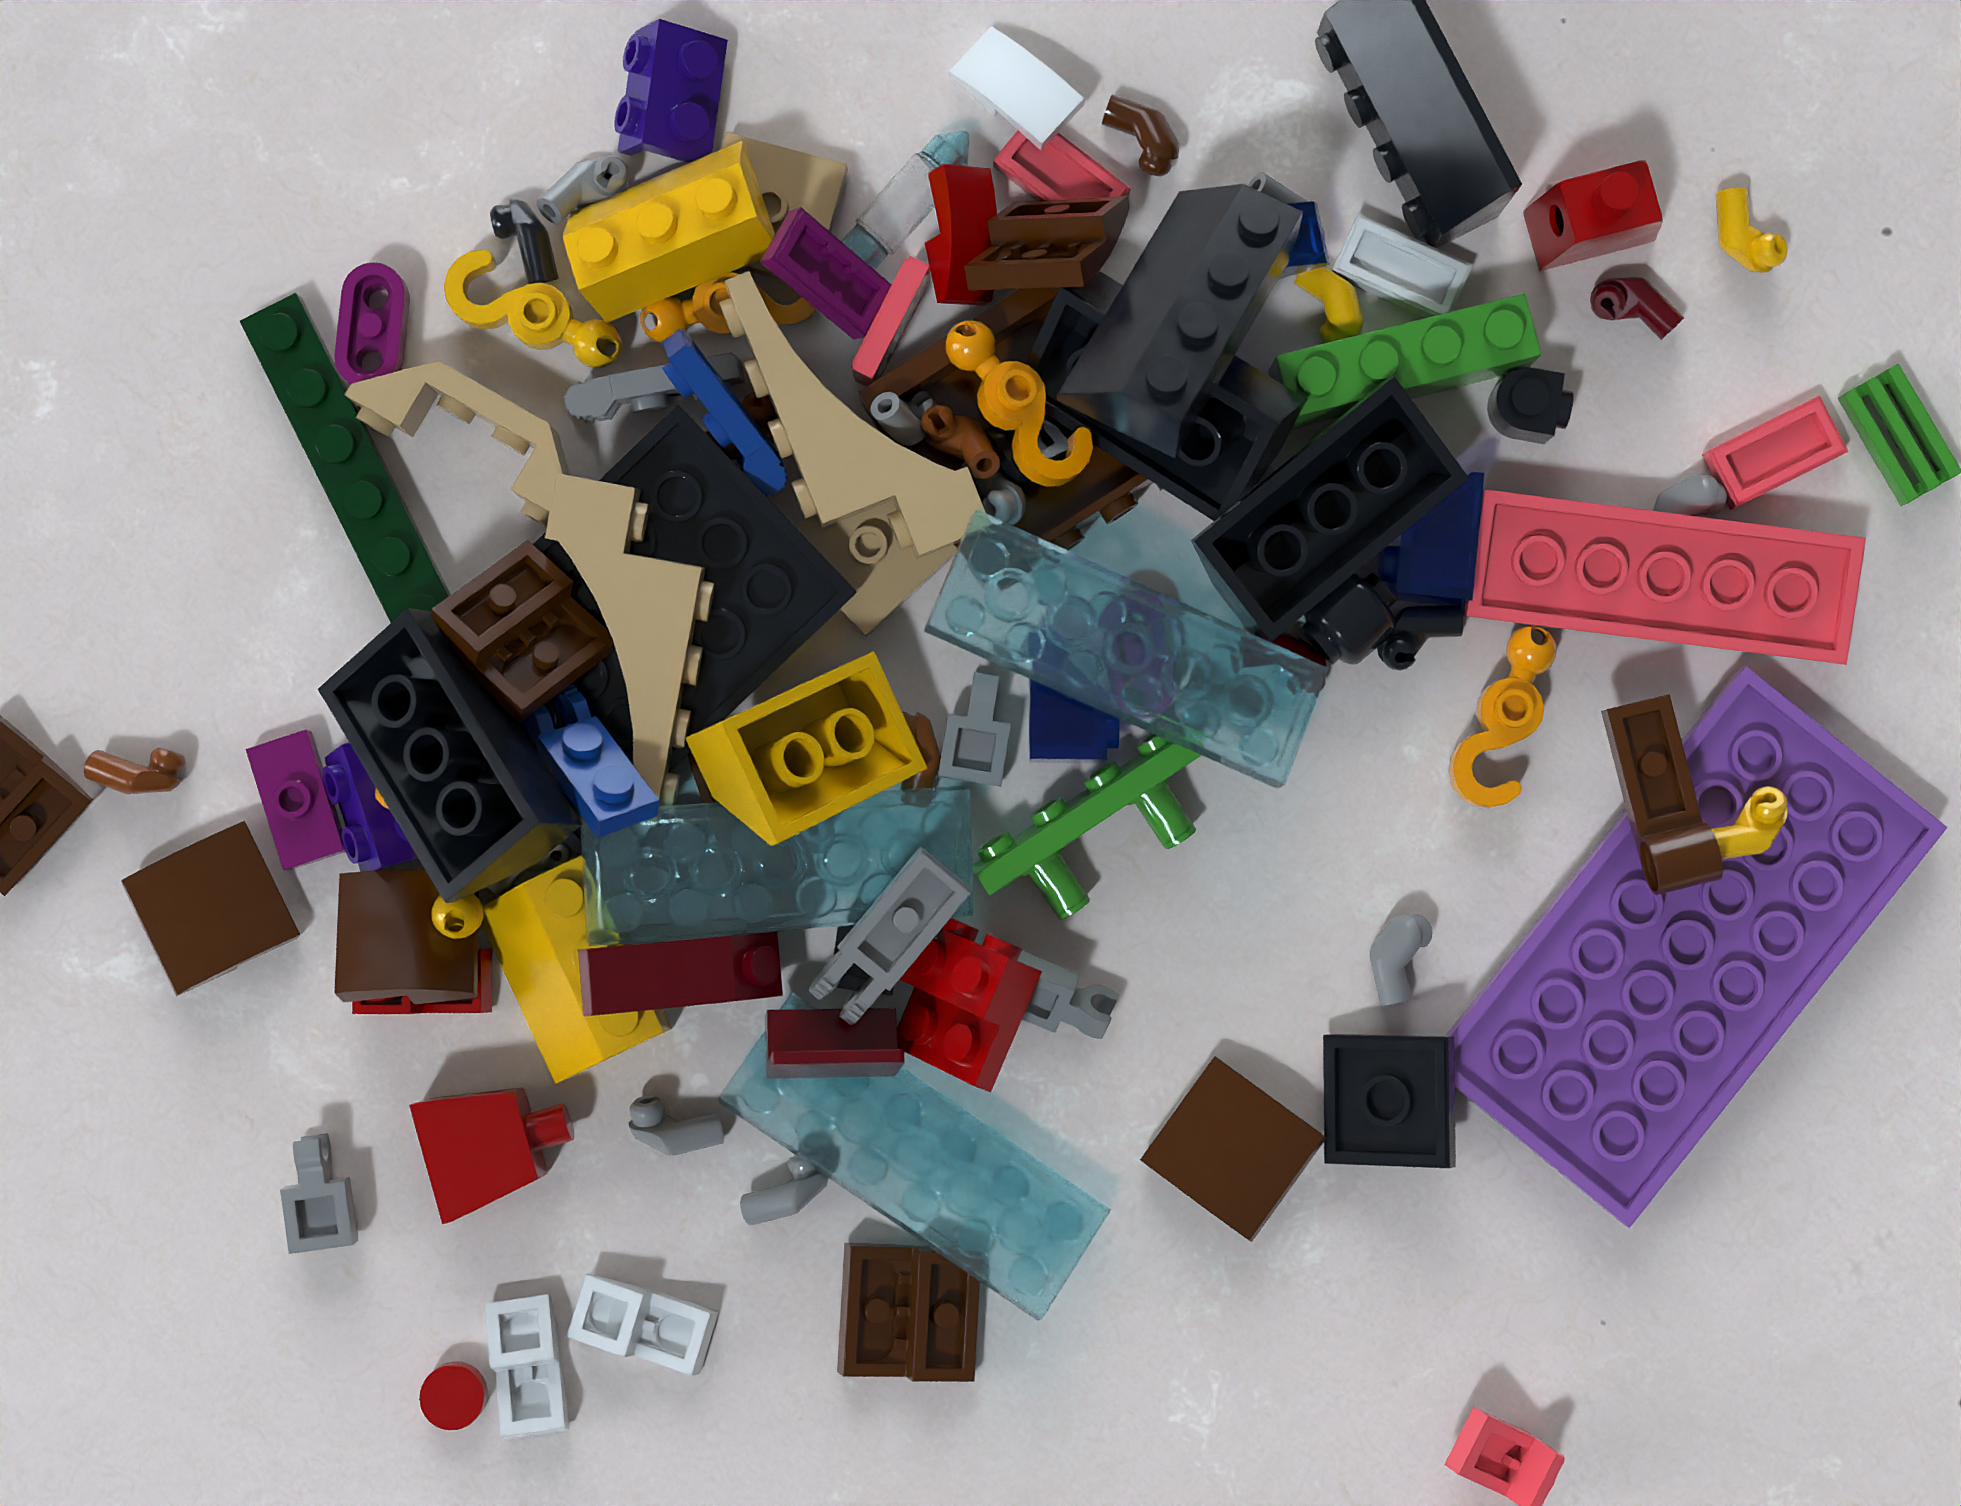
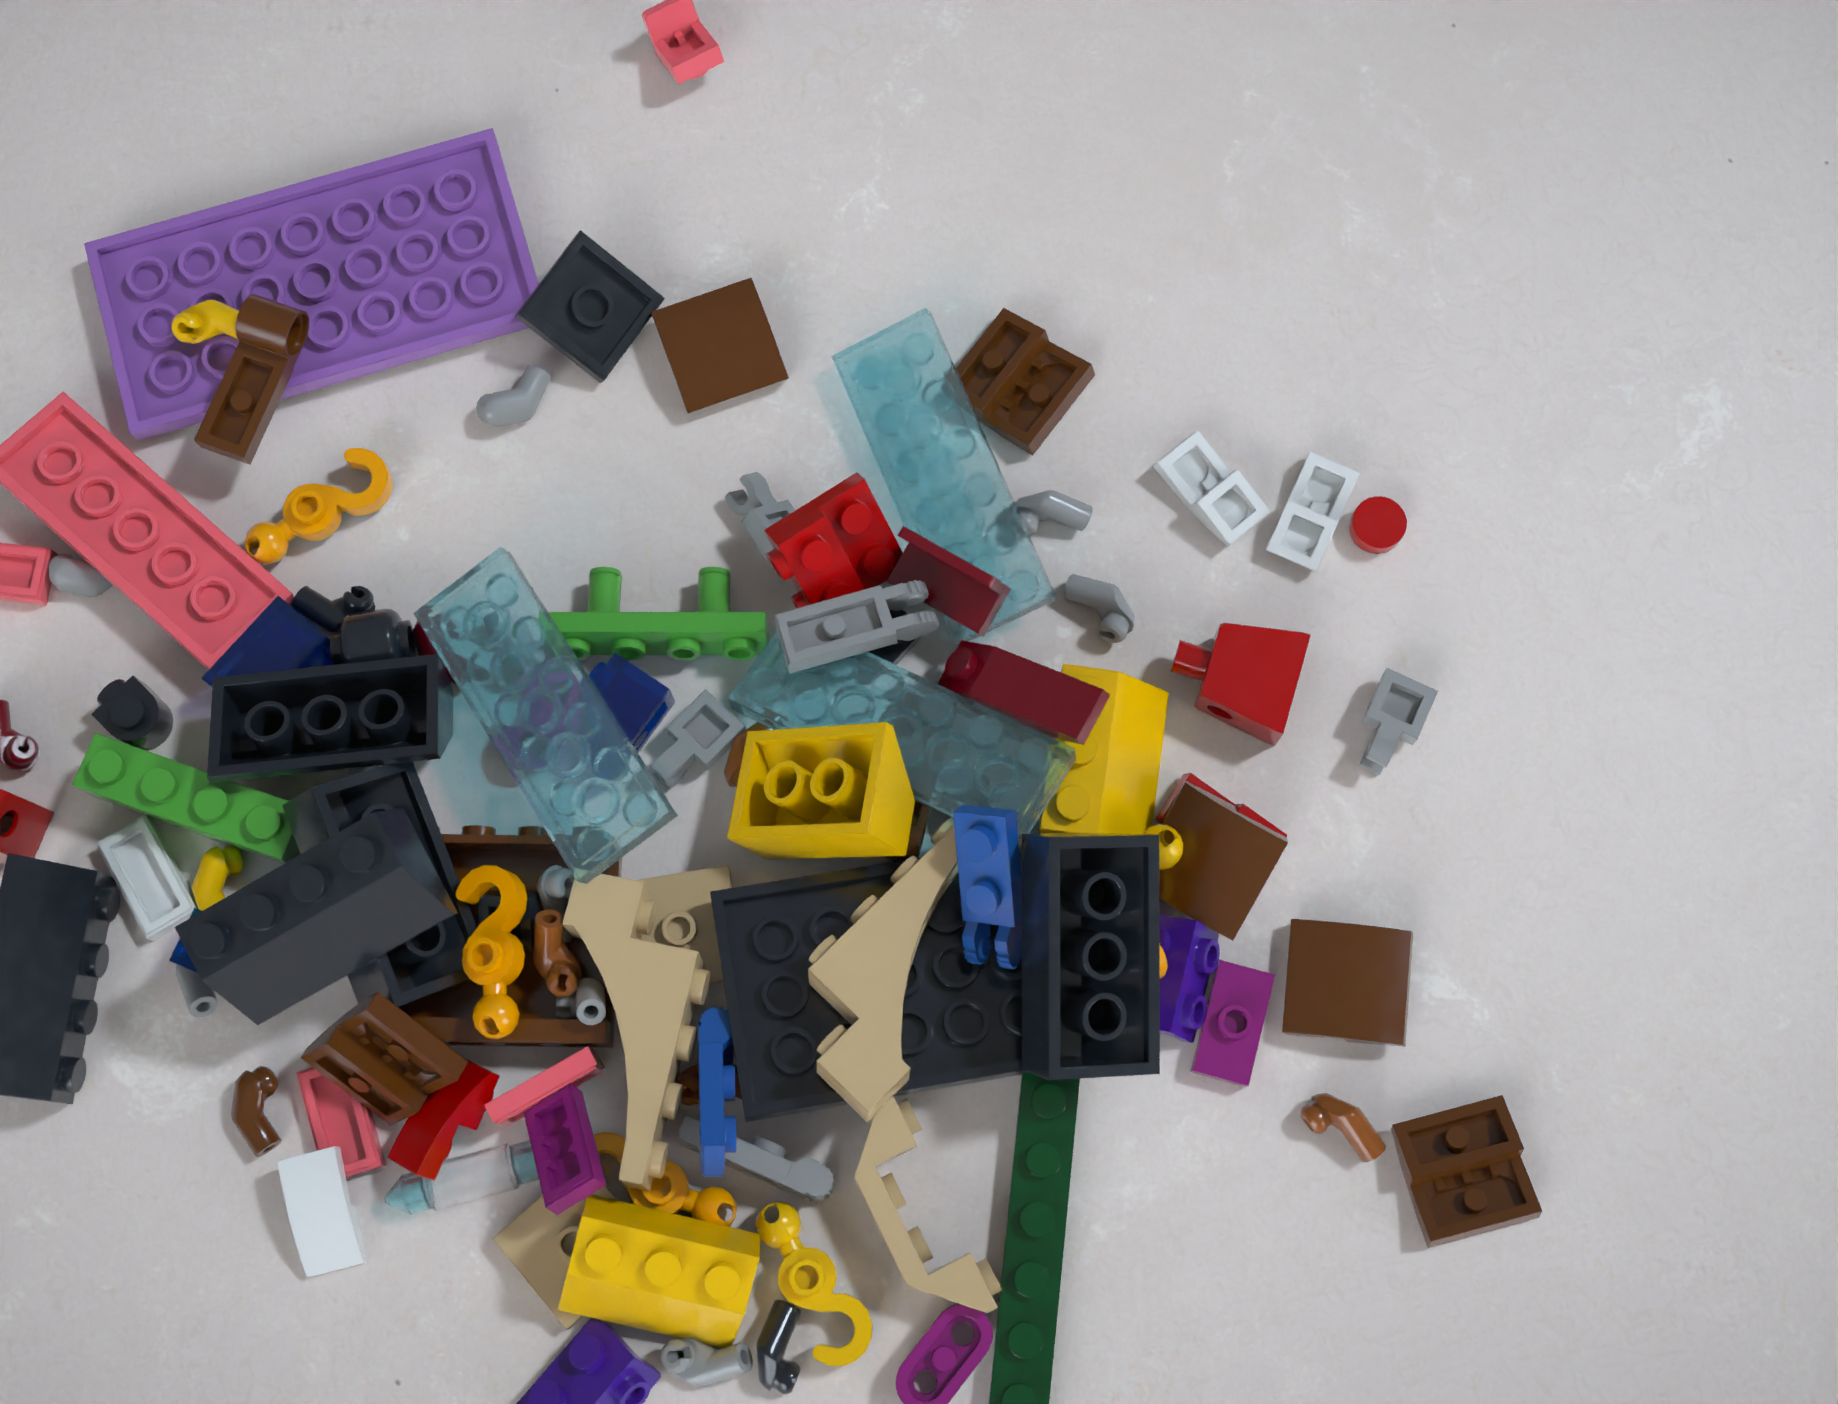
camera: 145 degrees left, 10 degrees down
reddish brown slope [431,540,614,724] -> none

